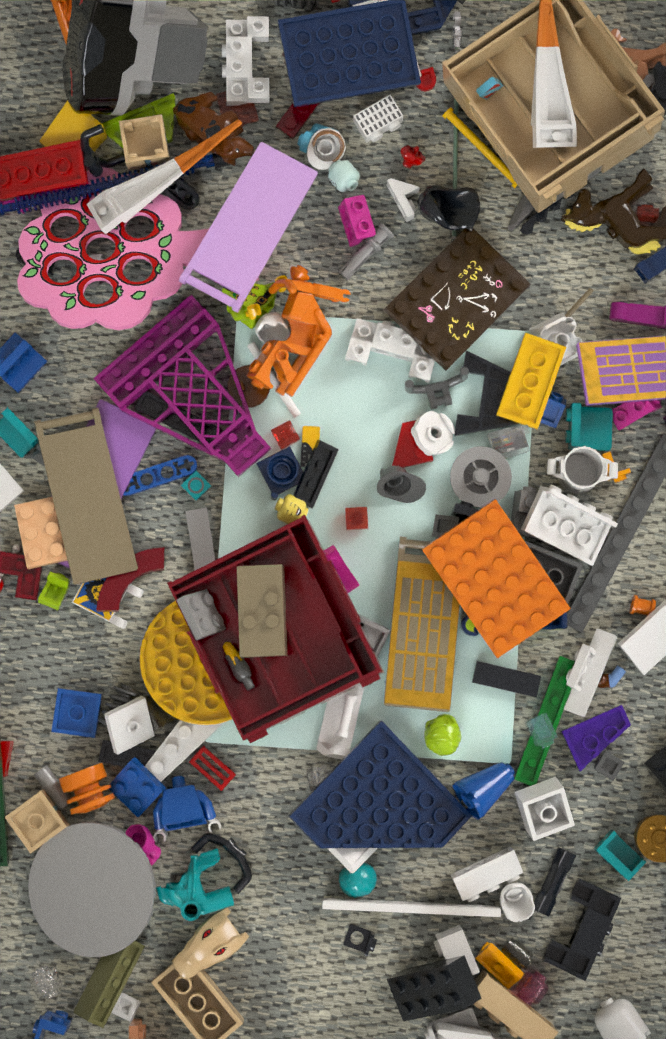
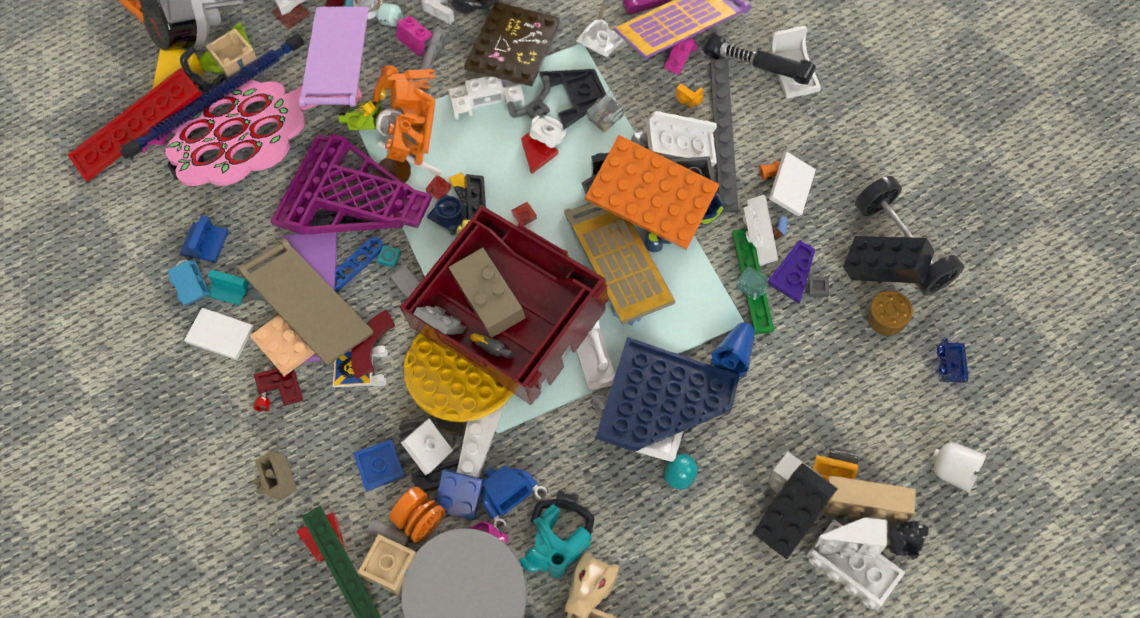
camera: 25 degrees left, 20 degrees down
lime bracket [38,572,70,610] -> none
white plate [87,120,242,234] -> none
black plate [164,177,200,210] -> none
reddish brown animal [173,92,255,166] -> none
red tile [189,745,236,791] -> none
white tile [322,898,501,917] -> none
black bracket [343,924,377,957] -> none
dark grey piece [376,466,426,503] -> none
lime hair [424,714,462,756] -> none
light grey wheel [450,446,512,508] -> none
white slope [450,847,523,902] -> none
black tile [472,661,541,697] -> none
yellow tile [496,332,566,430] -> none
white hair [500,883,535,922] -> none
white brick [515,777,575,841] -> none
clear pink head [516,971,549,1006] -> none
black axle [534,847,576,917] -> none
blue bracket [540,392,567,428] -> none
black bracket [542,878,622,981] -> none
white container [547,446,618,494] -> none
teal bracket [565,403,613,451] -> none
teal panel [593,829,646,881] -> none

